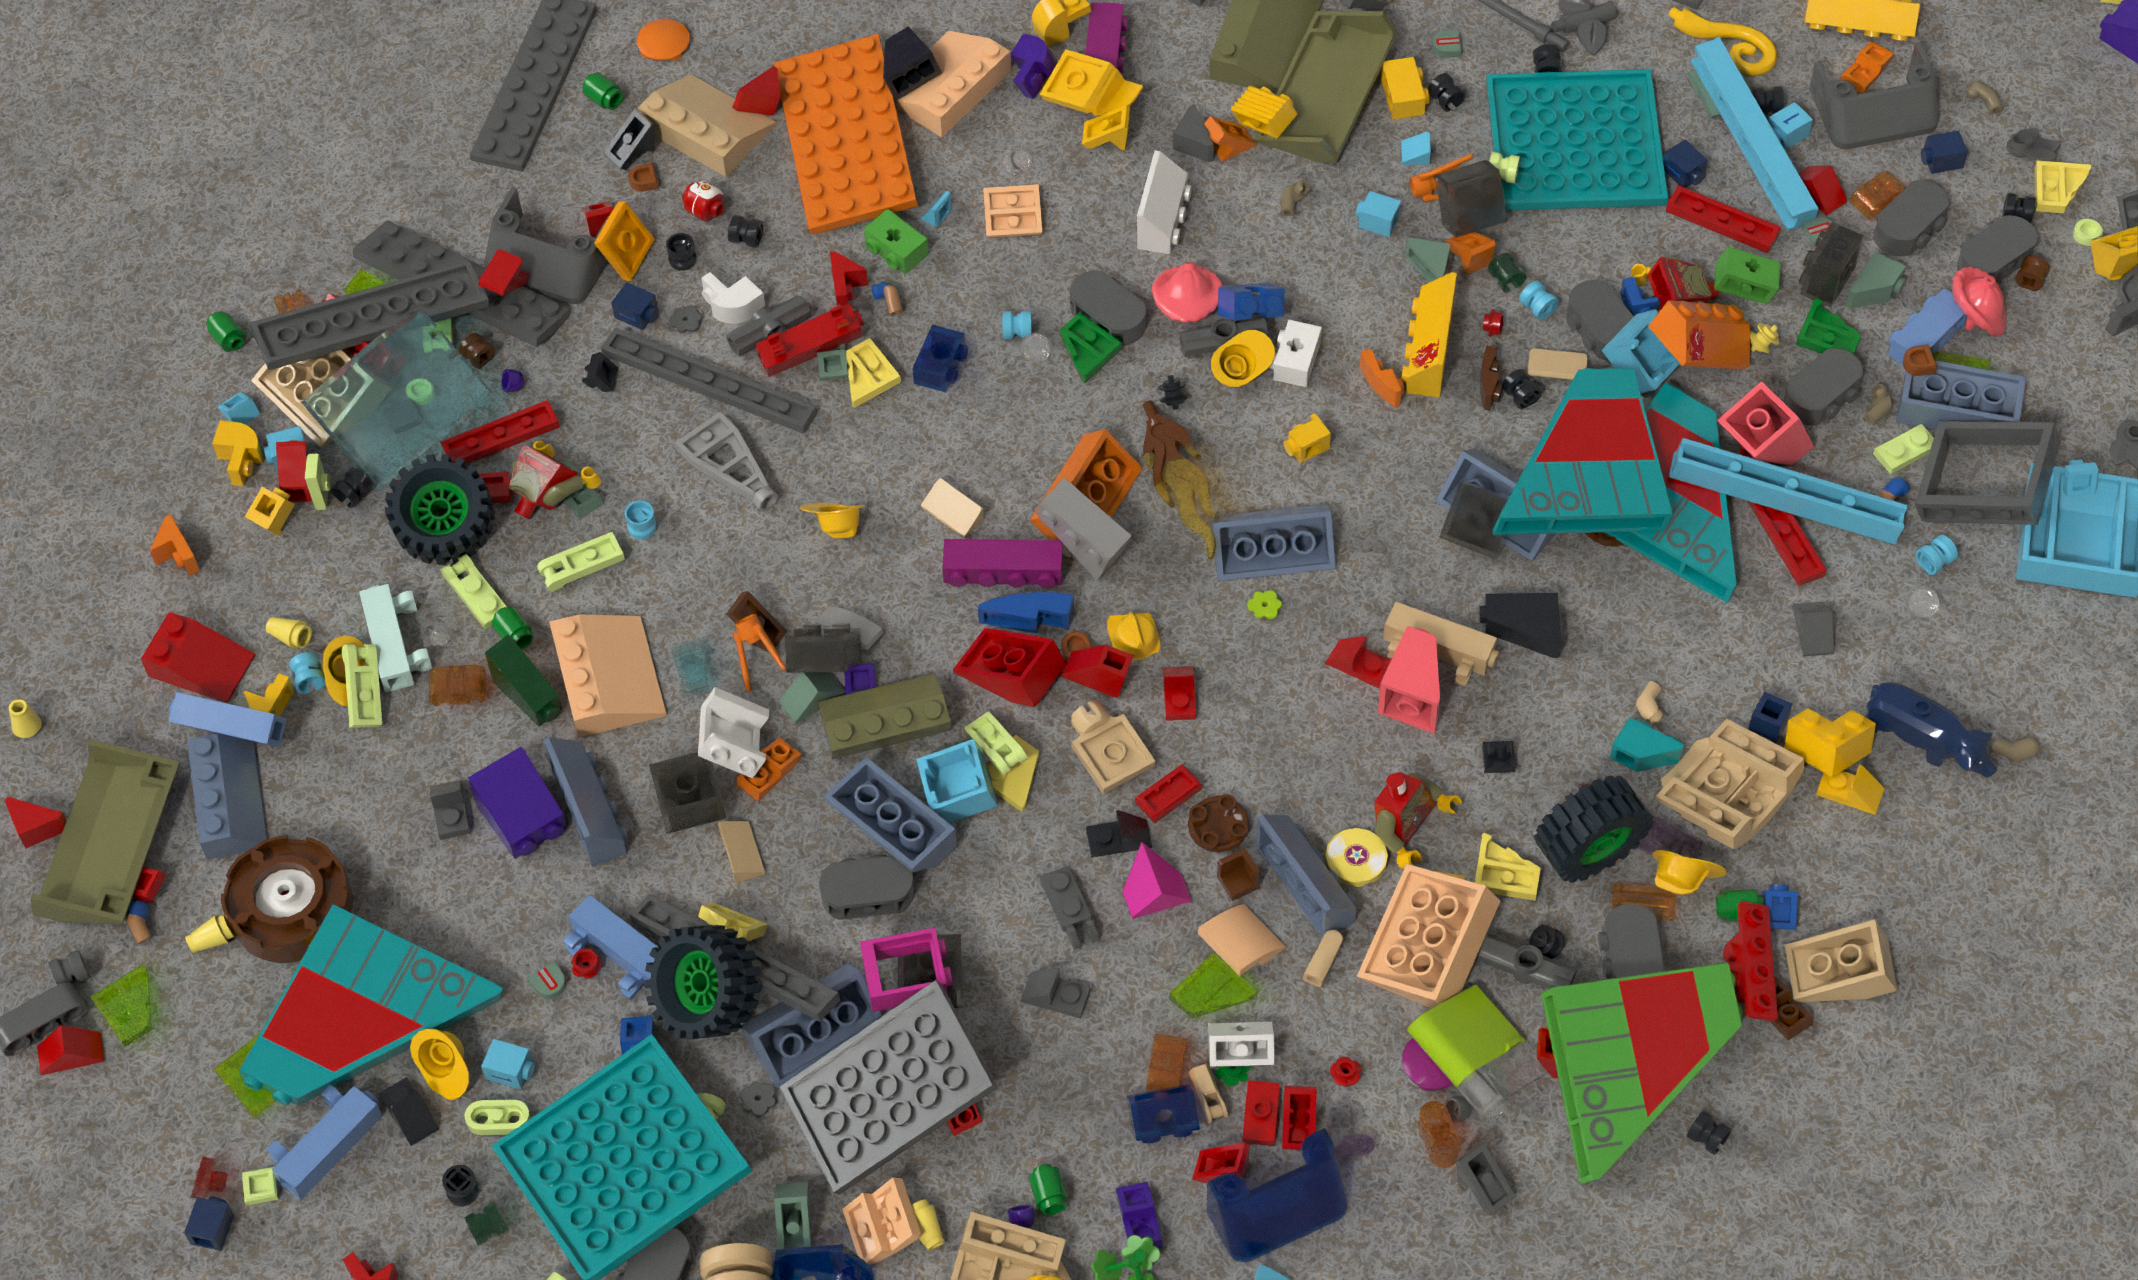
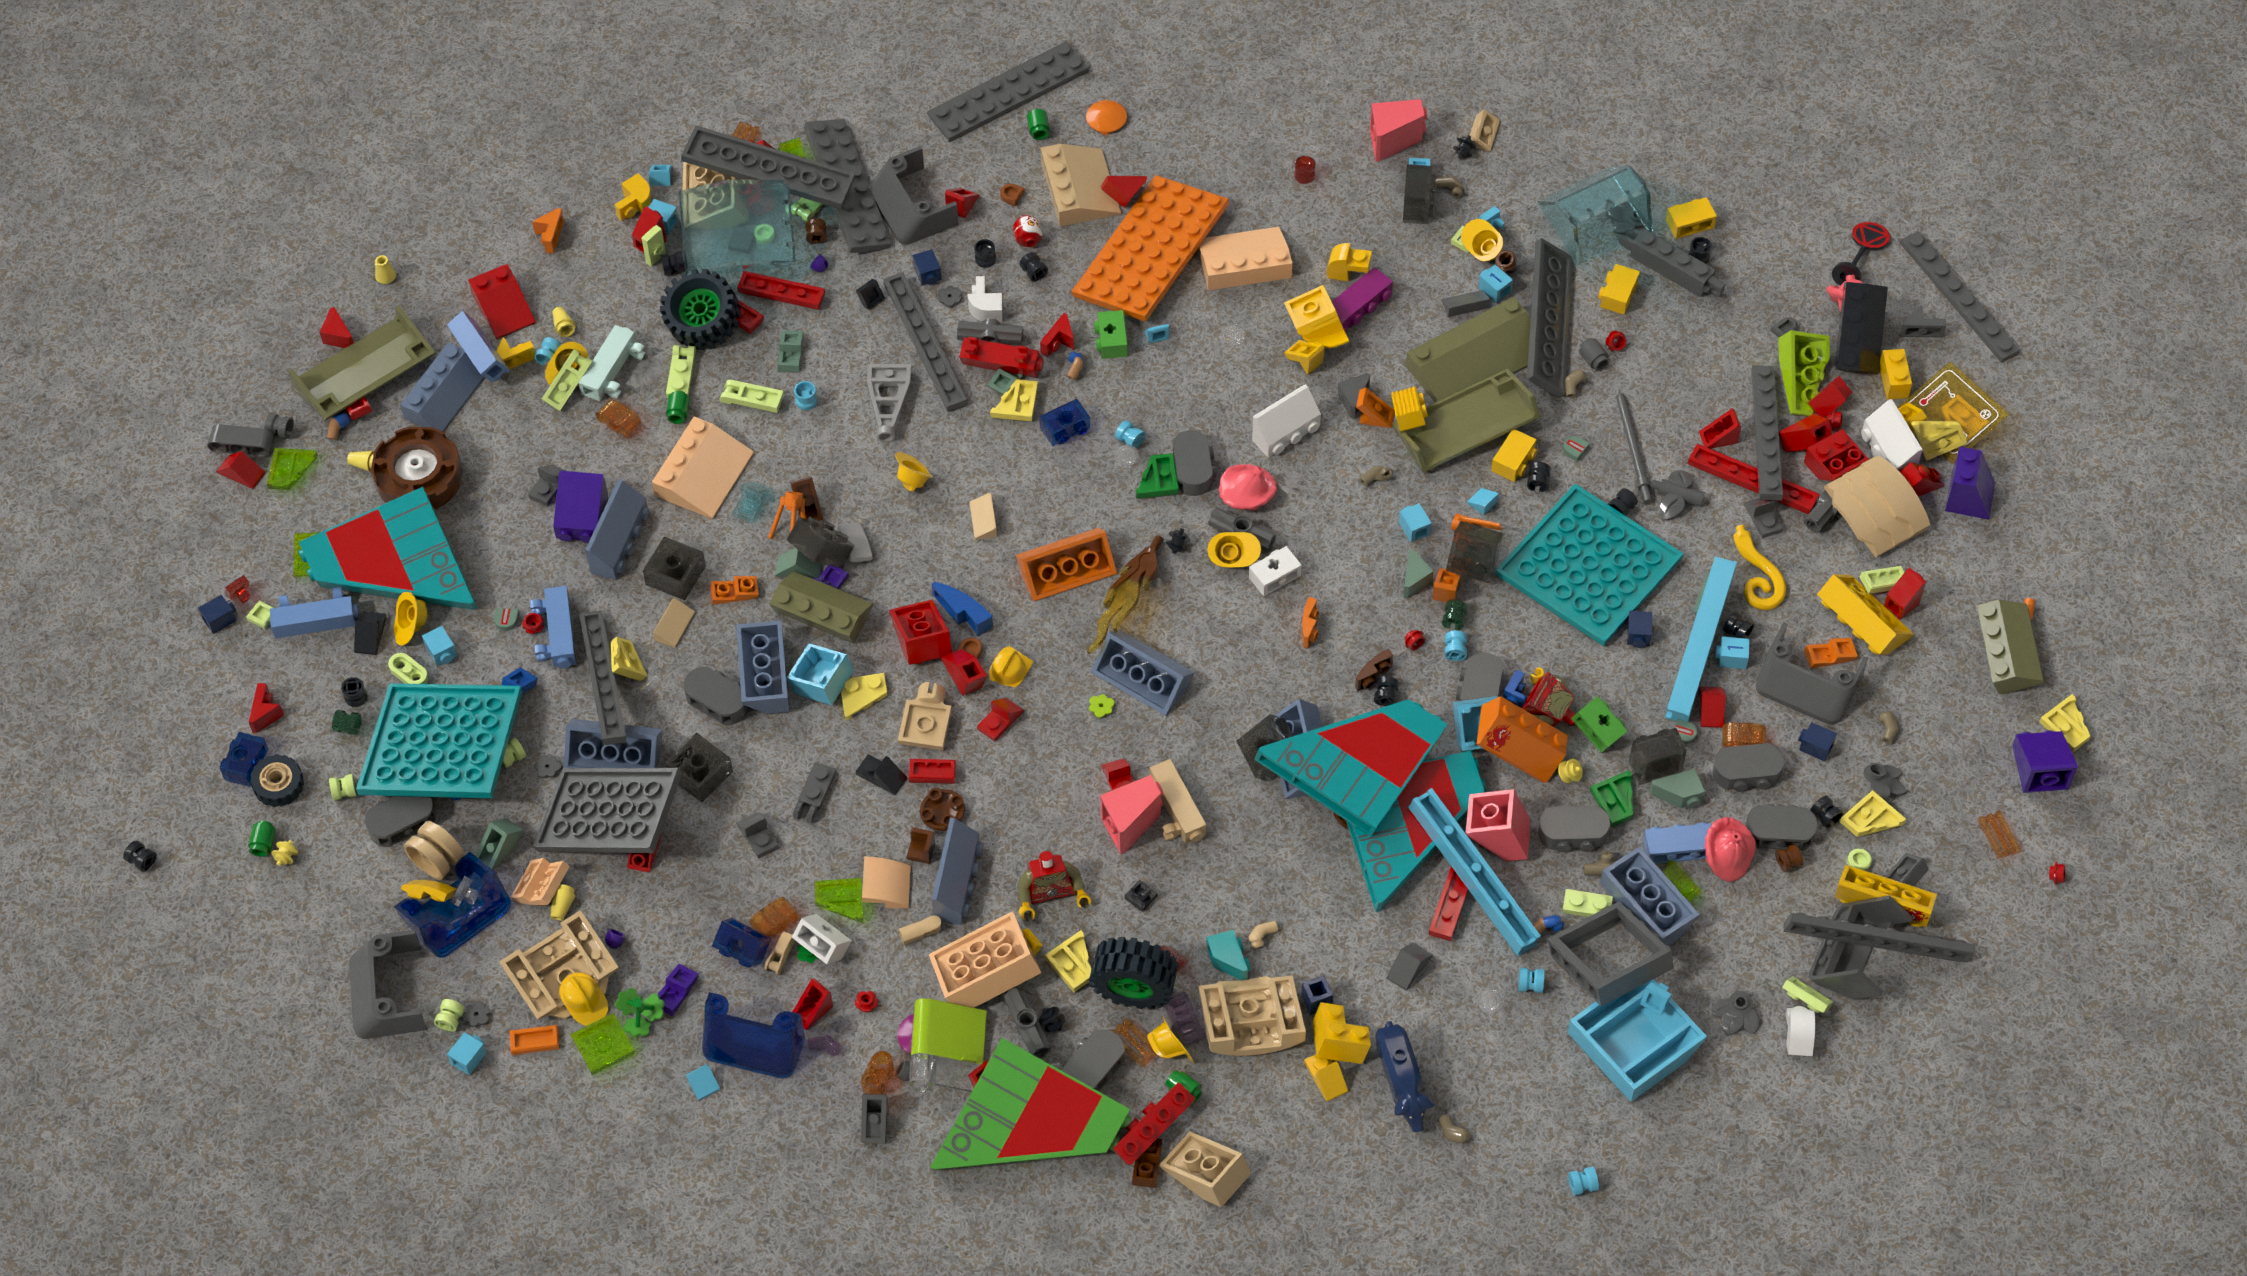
camera: 40 degrees right, 0 degrees up
green brick [206,311,246,352] -> none
yellow brick [245,487,295,536] -> none
red slope [478,249,529,296] -> none
dark green slope [485,635,562,727] -> none
torso [508,441,602,519] -> none
light orange tile [594,201,655,281] -> none
black slope [604,108,655,170] -> none
black wheel [644,925,761,1039] -> none
white panel [698,687,769,778] -> none
dark pink window [860,928,953,1012] -> none
black slope [883,26,942,101] -> none
magenta brick [942,539,1063,588] -> none
yellowish green plate [964,711,1028,776] -> none
light nougat slope [983,184,1042,238] -> none
dark purple brick [1011,33,1058,99] -> none
green brick [1028,1164,1068,1215] -> none
light grey wedge [1036,478,1132,581] -> none
dark pink slope [1122,842,1191,919] -> none
red slope [1192,1142,1250,1192] -> none
blue brick [1218,283,1285,321] -> none
red plate [1242,1080,1280,1146] -> none
yellow brick [1283,413,1331,463] -> none
light yellow tile [1325,828,1388,887] -> none
yellow slope [1401,272,1457,398] -> none
black slope [1478,593,1562,658] -> none
yellowish green wheel [1487,152,1520,184] -> none
tan slope [1528,348,1587,380] -> none
red plate [1665,185,1781,254] -> none
black wheel [1687,1110,1732,1155] -> none
blue bracket [1762,884,1798,930] -> none
dark orange tile [1902,344,1937,376] -> none

